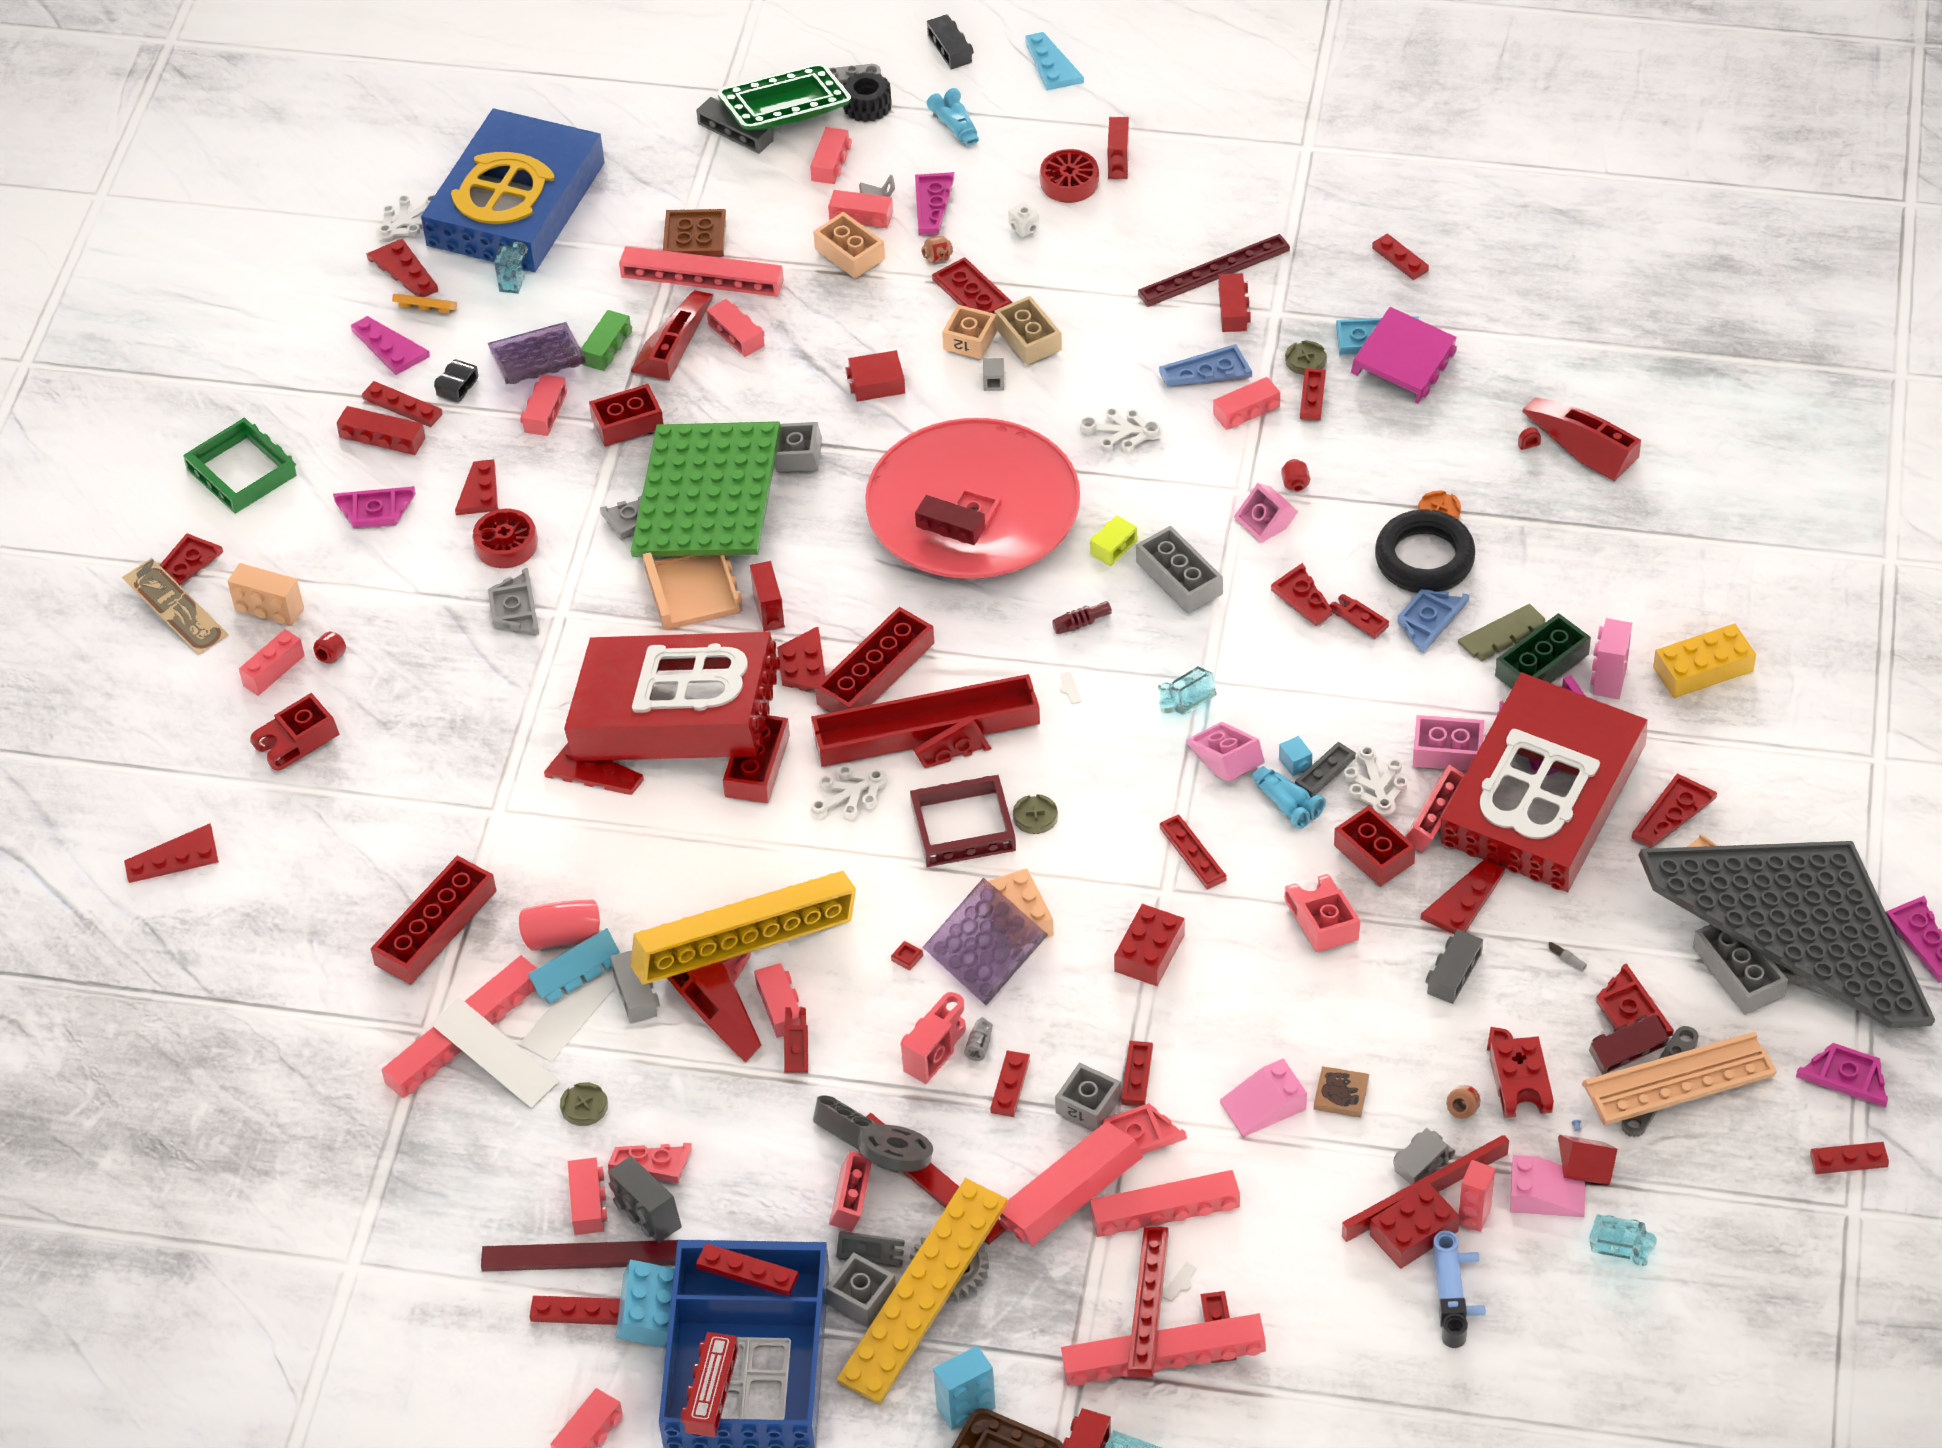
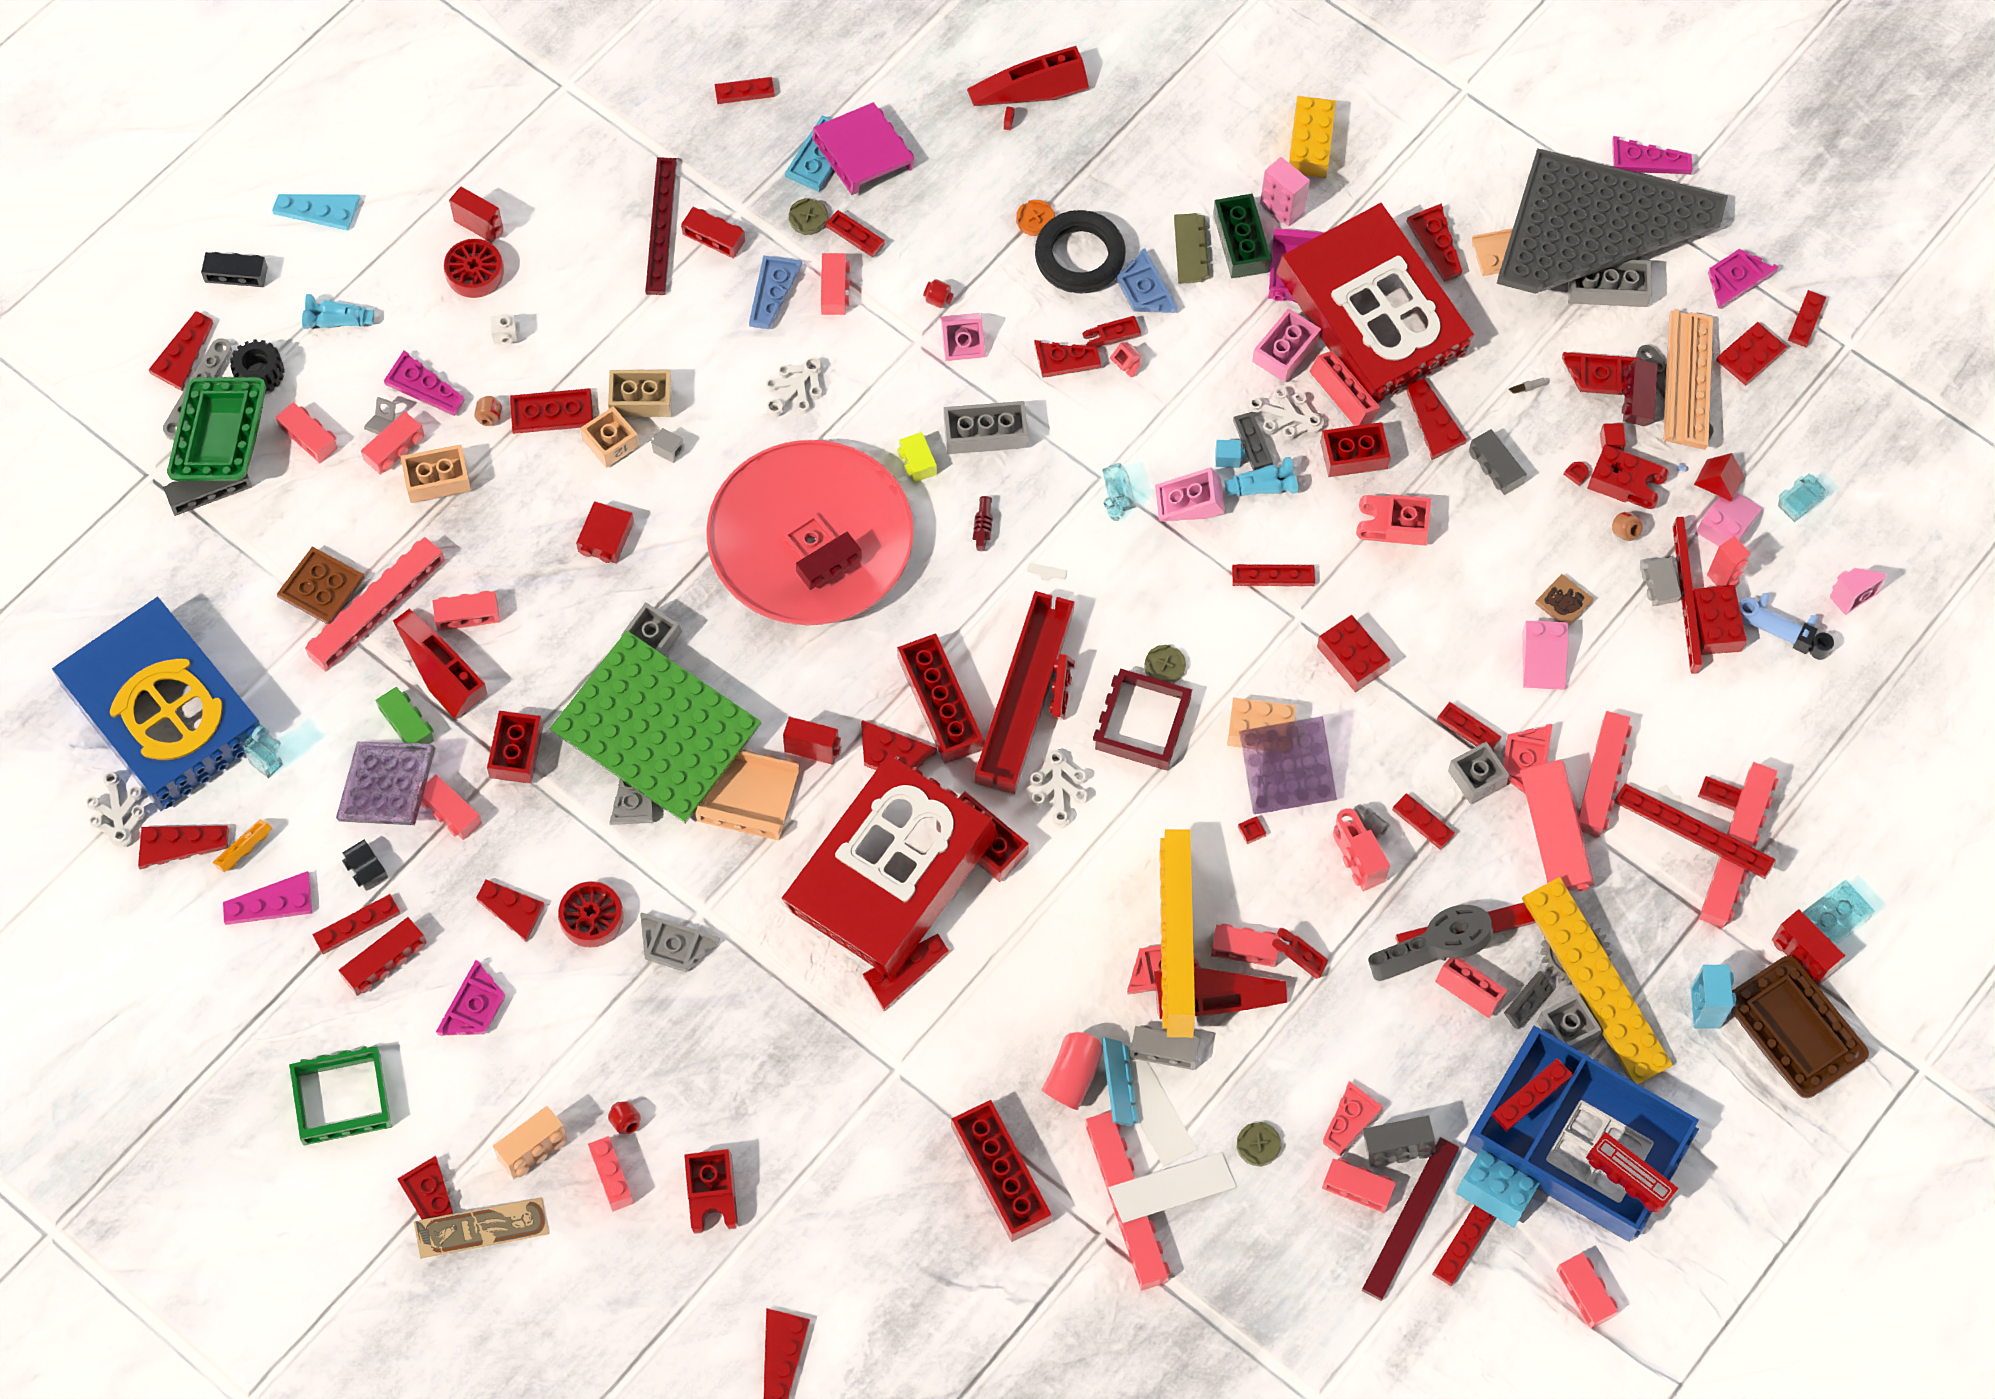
camera: 65 degrees left, 15 degrees up
none -> red wing [148,310,214,391]
none -> coral piece [1110,342,1142,377]
none -> red brick [1600,423,1626,451]
none -> red plate [1716,322,1787,386]
none -> bright pink slope [1830,568,1887,615]

